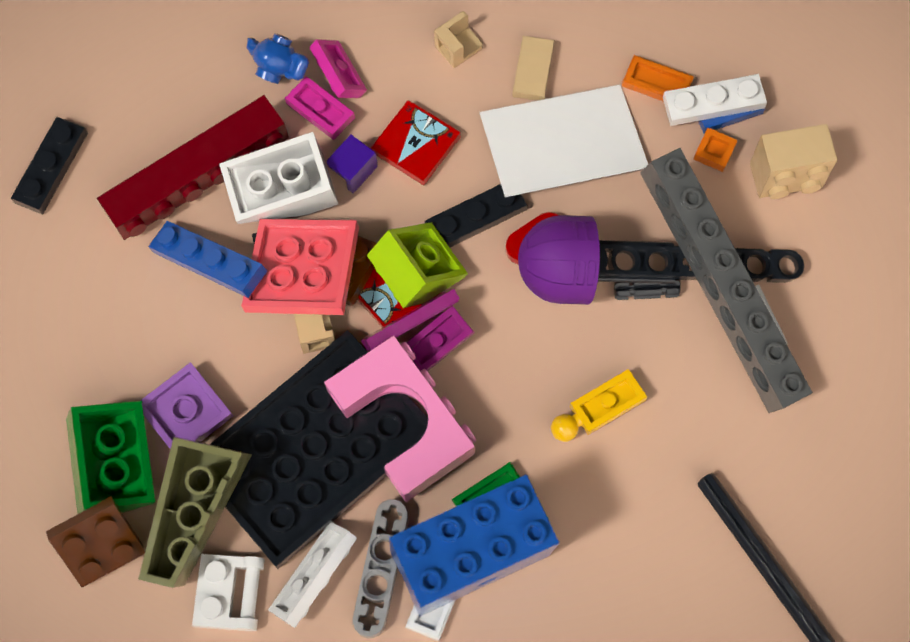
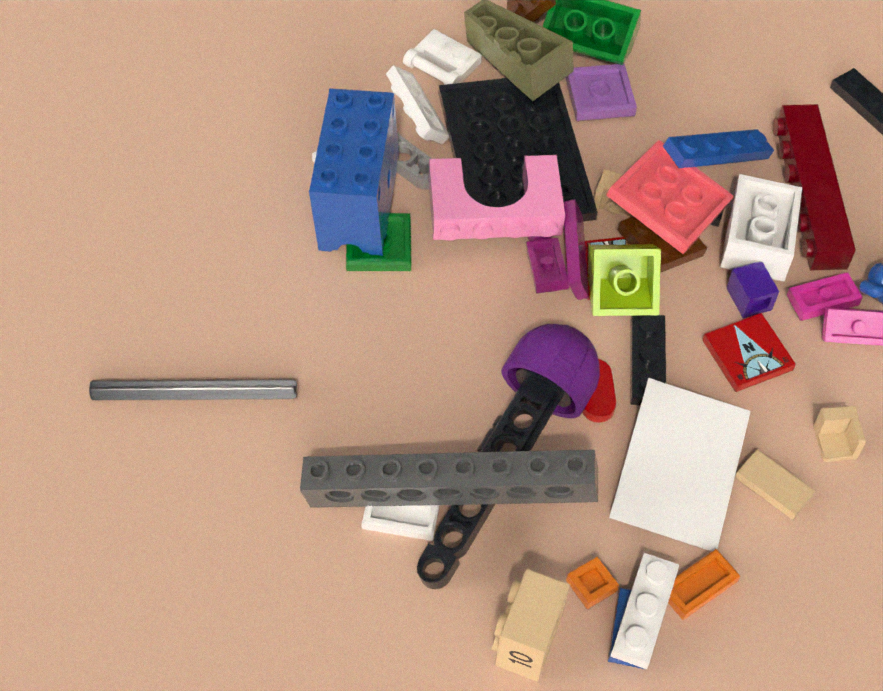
camera: 115 degrees right, 15 degrees down
yellow plate [551,369,647,442] -> none

